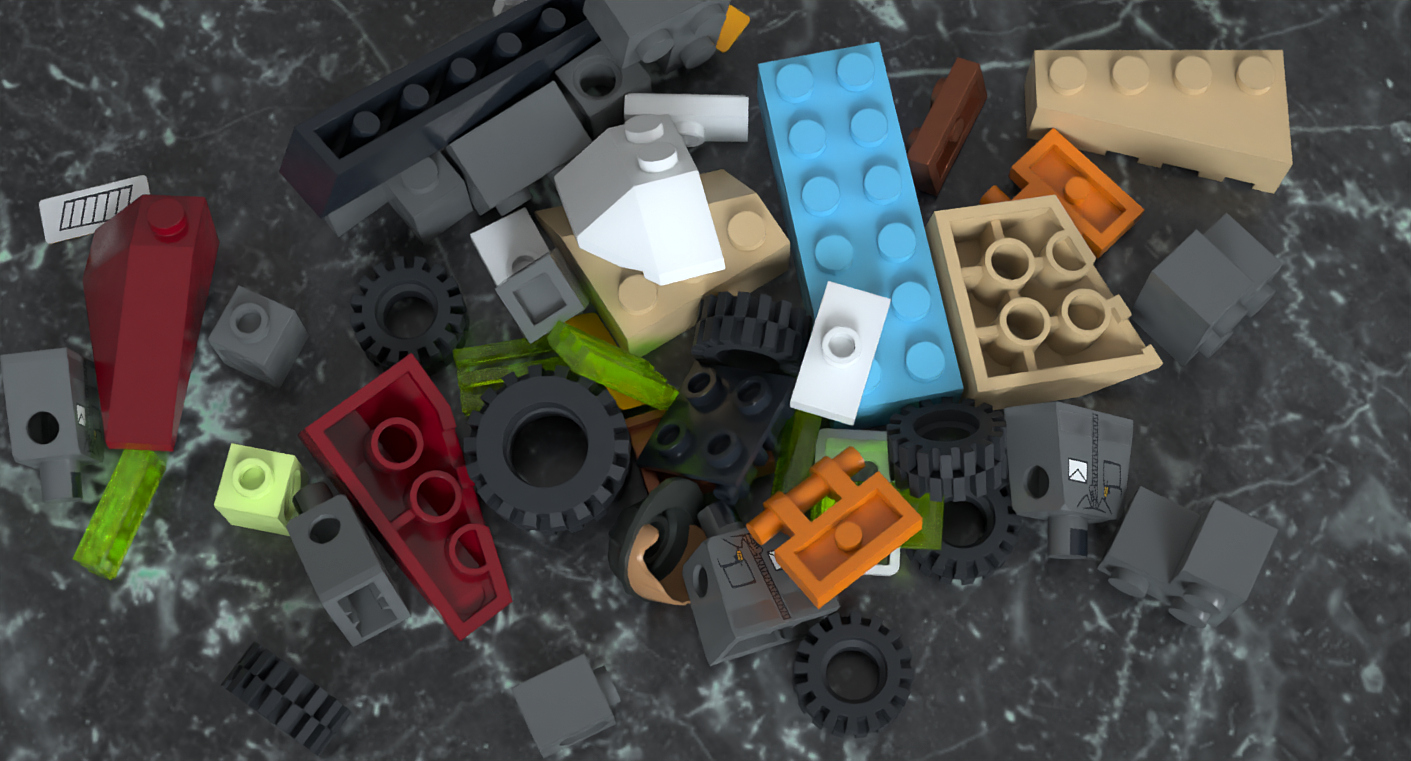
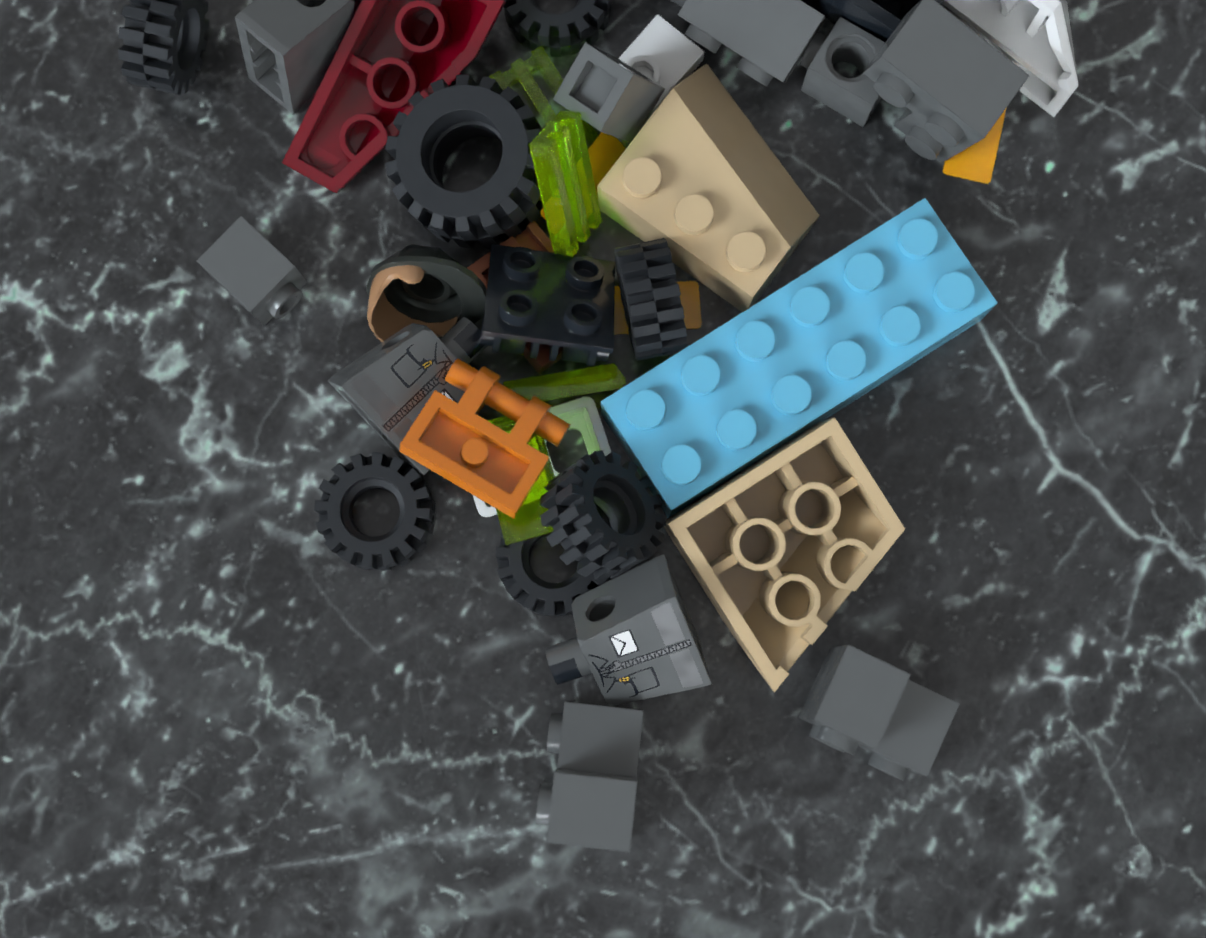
camera: 70 degrees right, 10 degrees up
white wedge [554,113,725,286] -> none
white plate [624,93,749,147] -> none
white plate [790,281,891,426] -> none
copper plate [905,57,988,196] -> none
orange plate [979,128,1145,259] -> none
tan wedge [1024,50,1293,194] -> none

